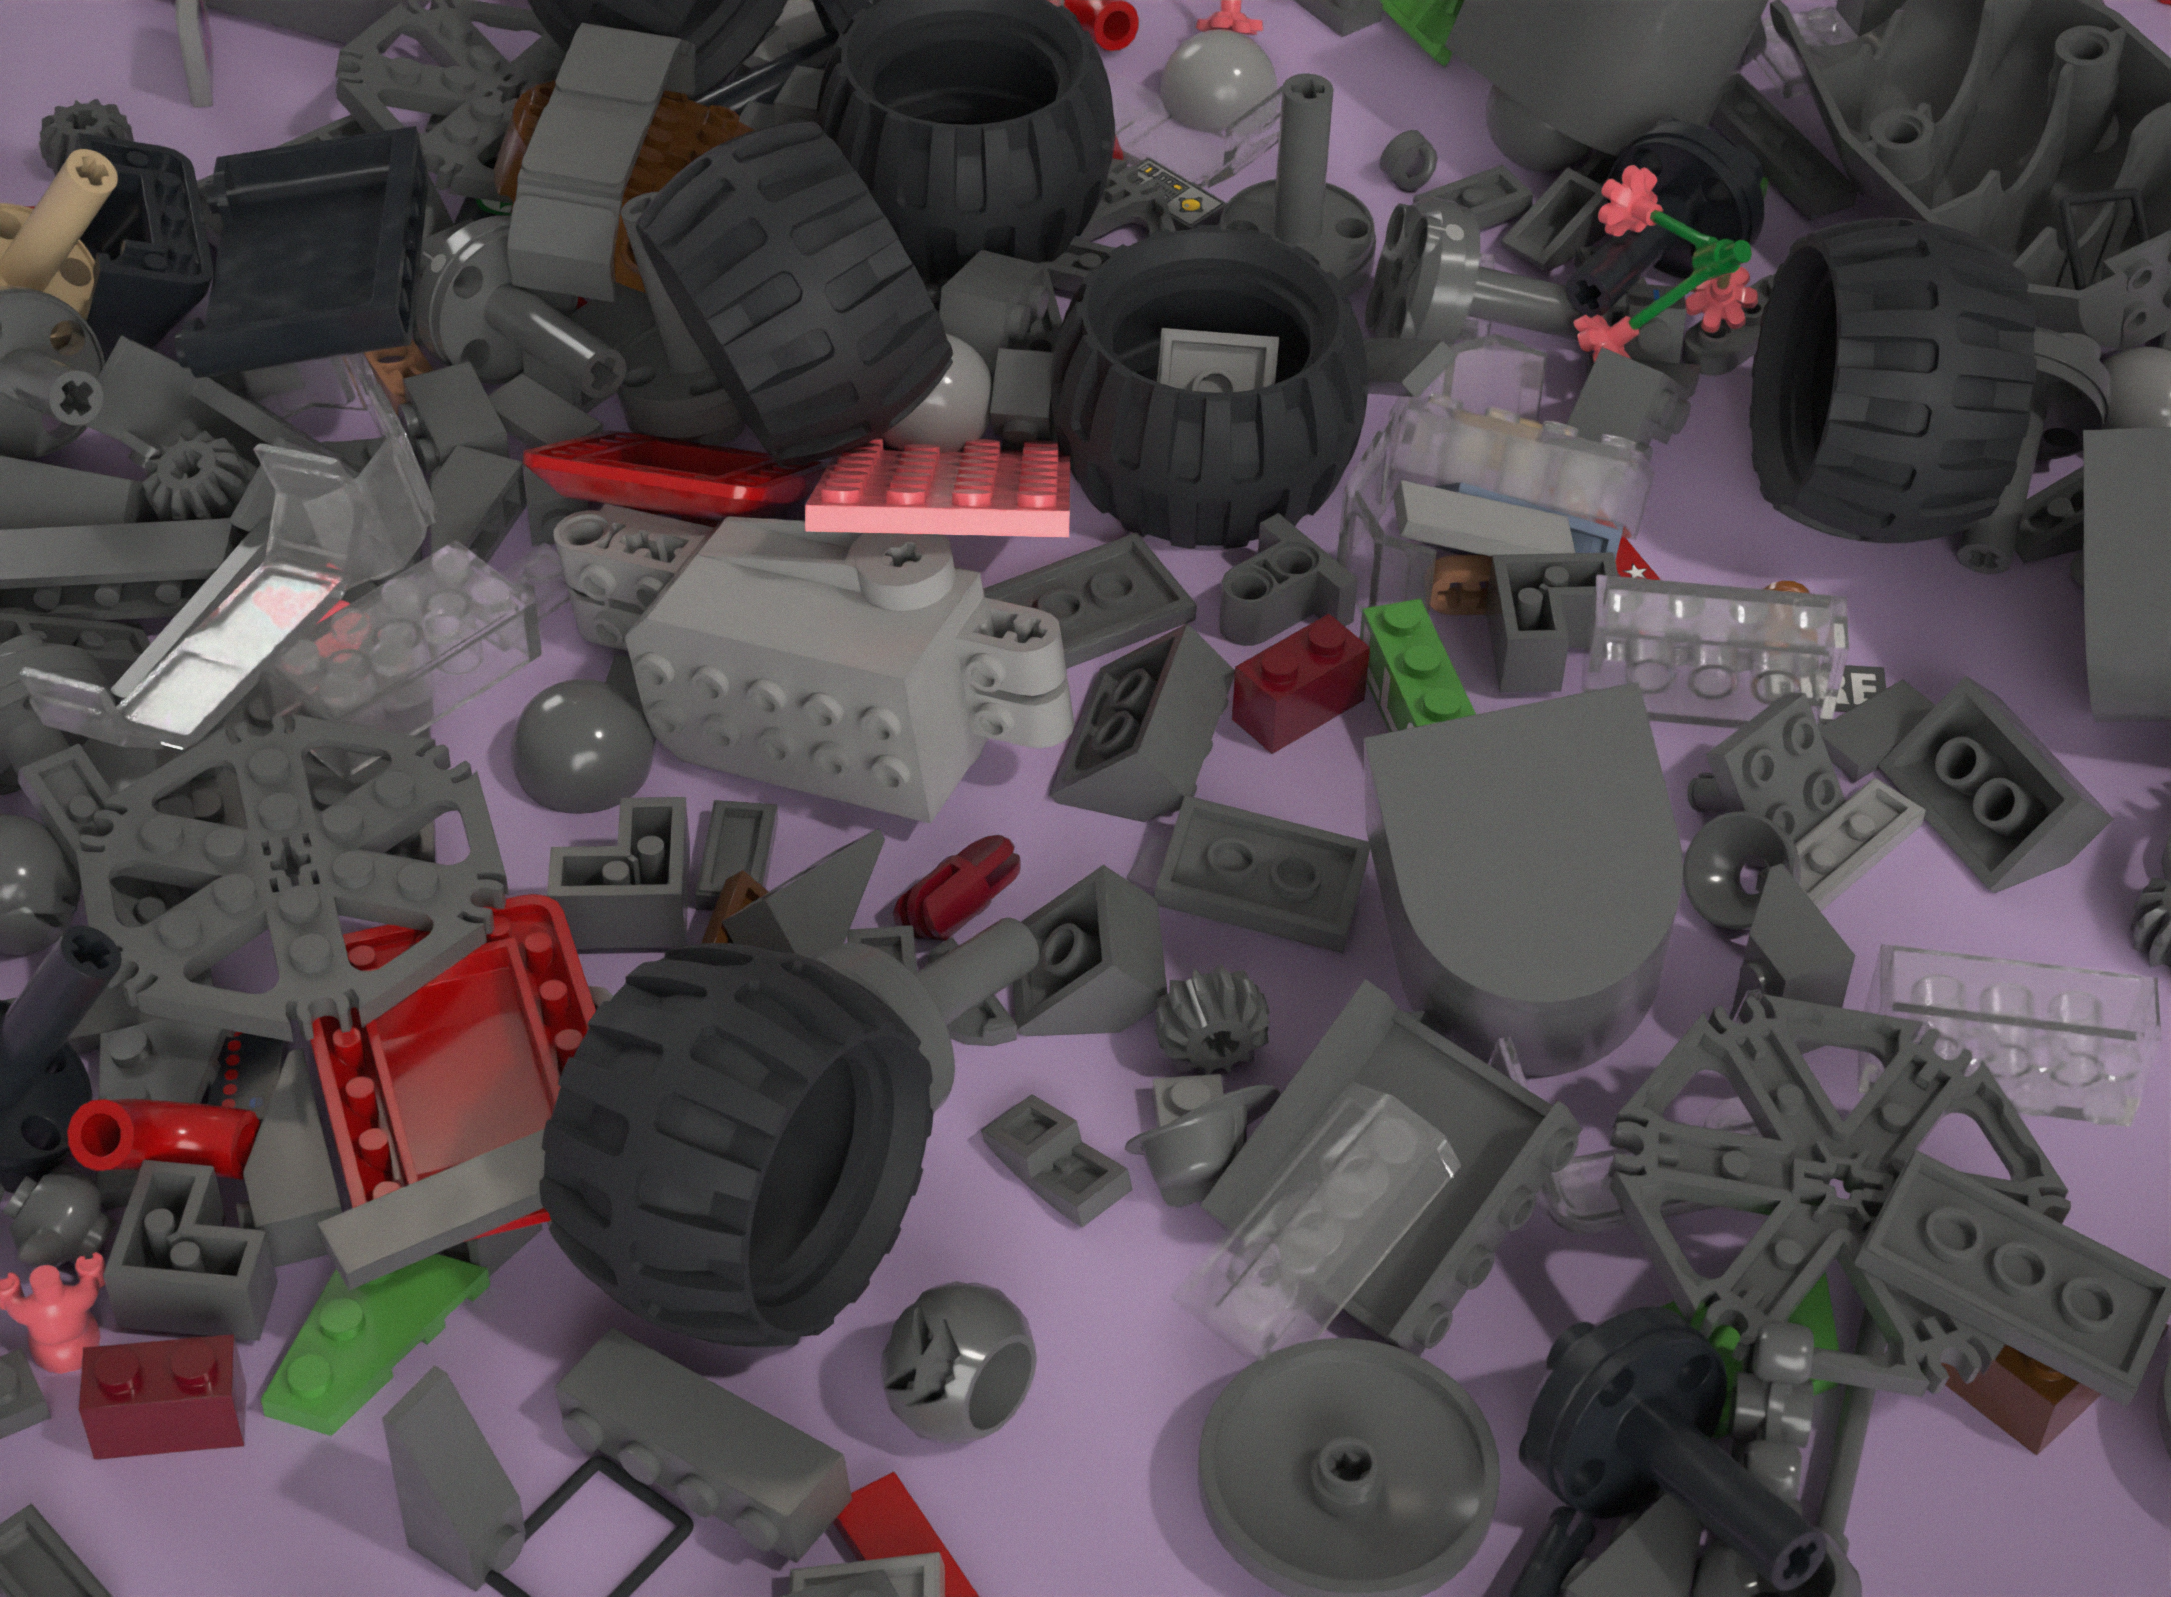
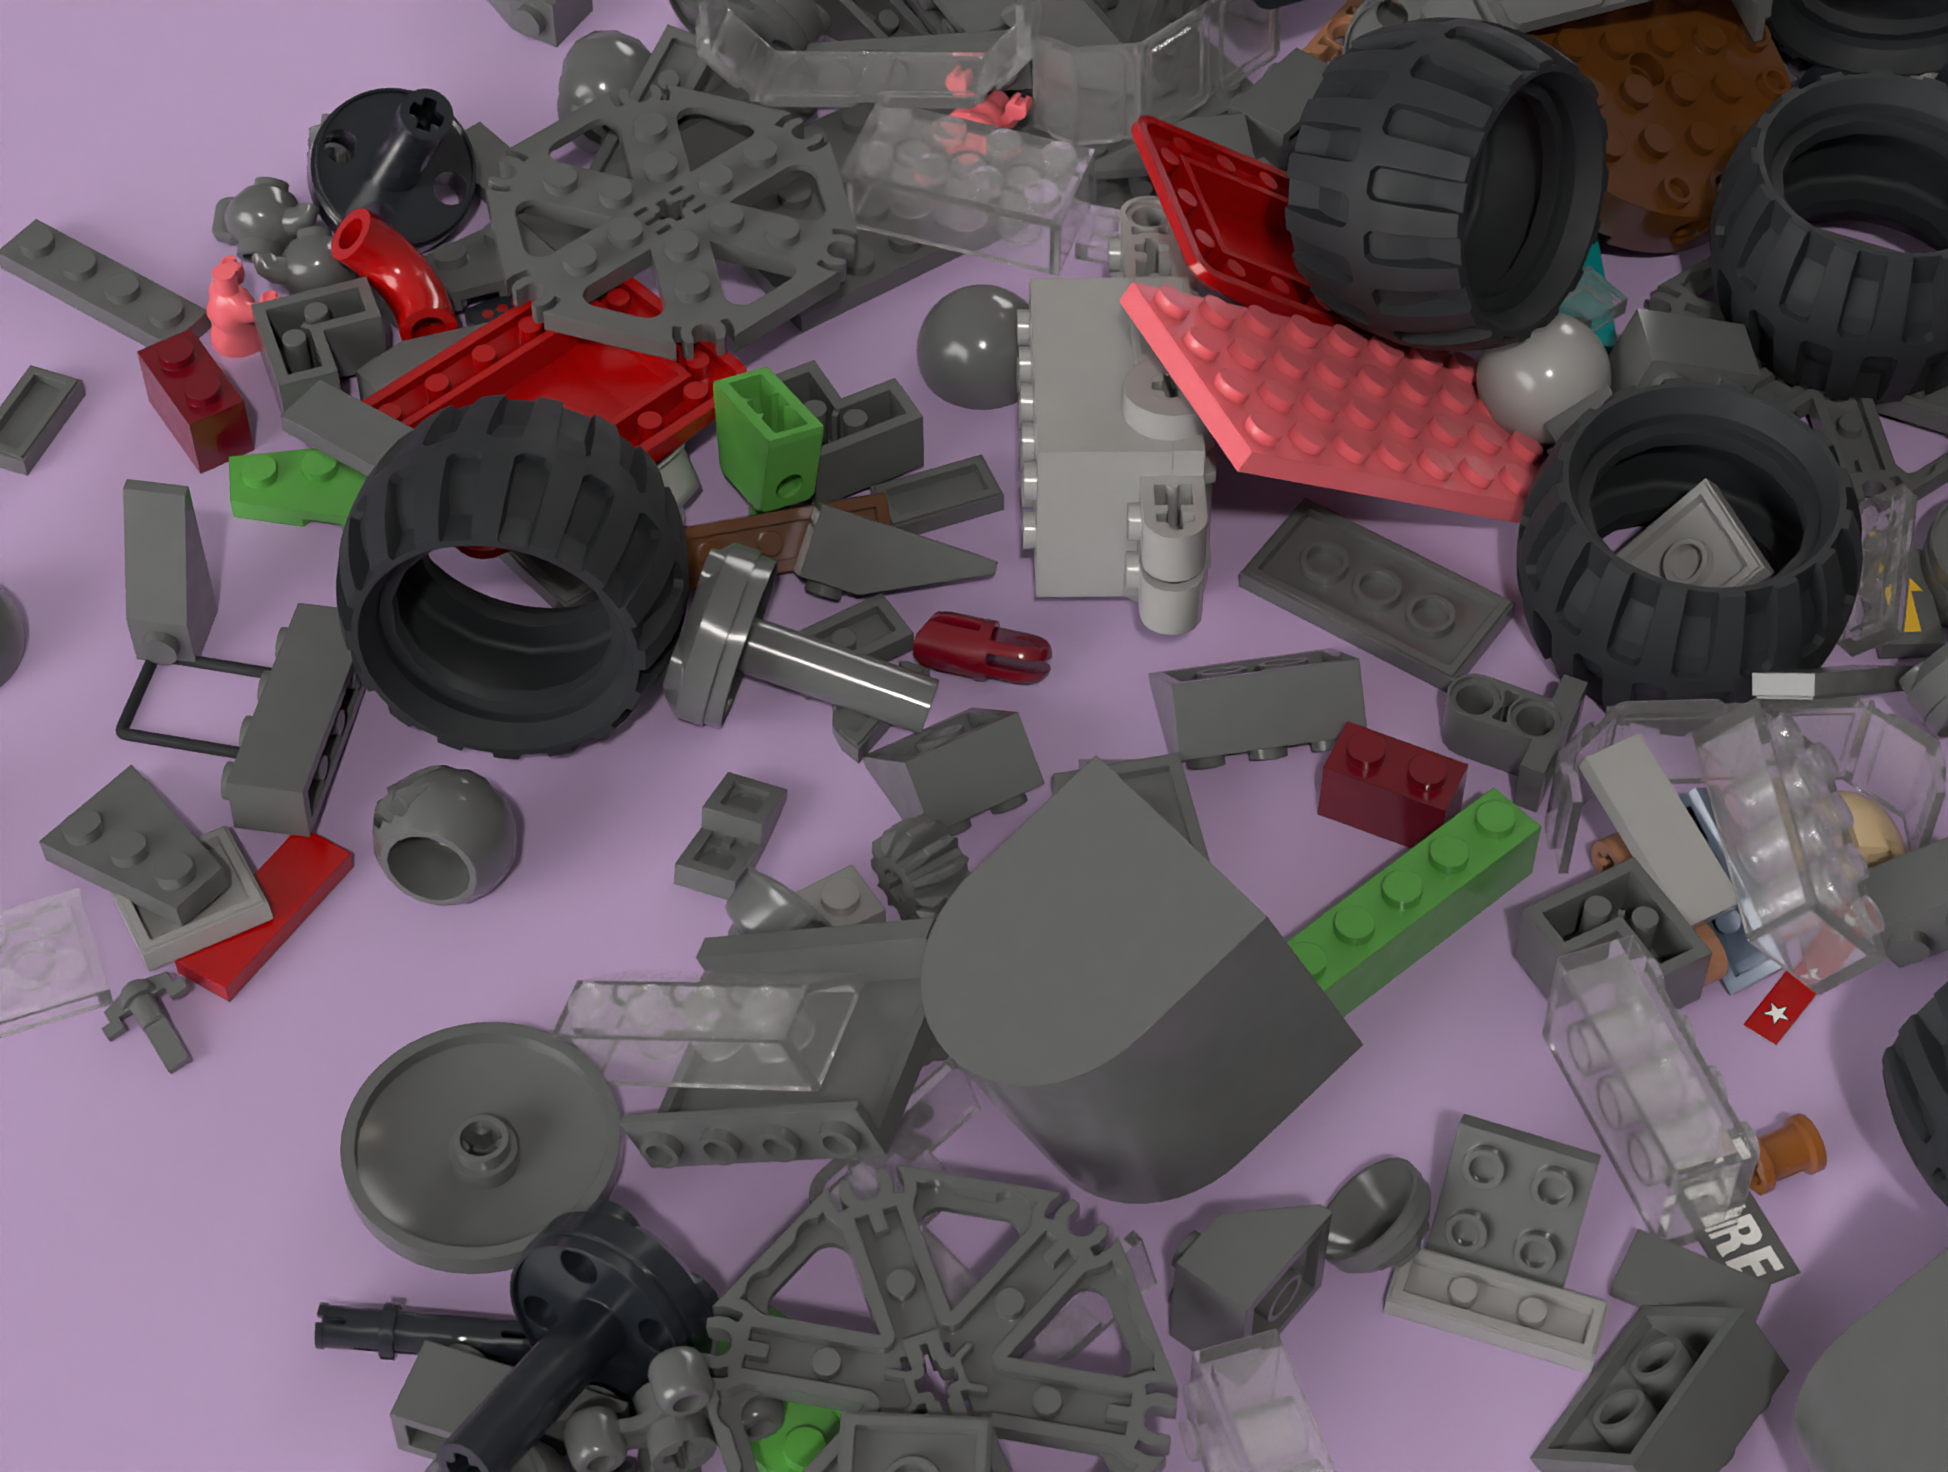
camera: 65 degrees right, 5 degrees up
none -> bright green torso [713,366,824,515]

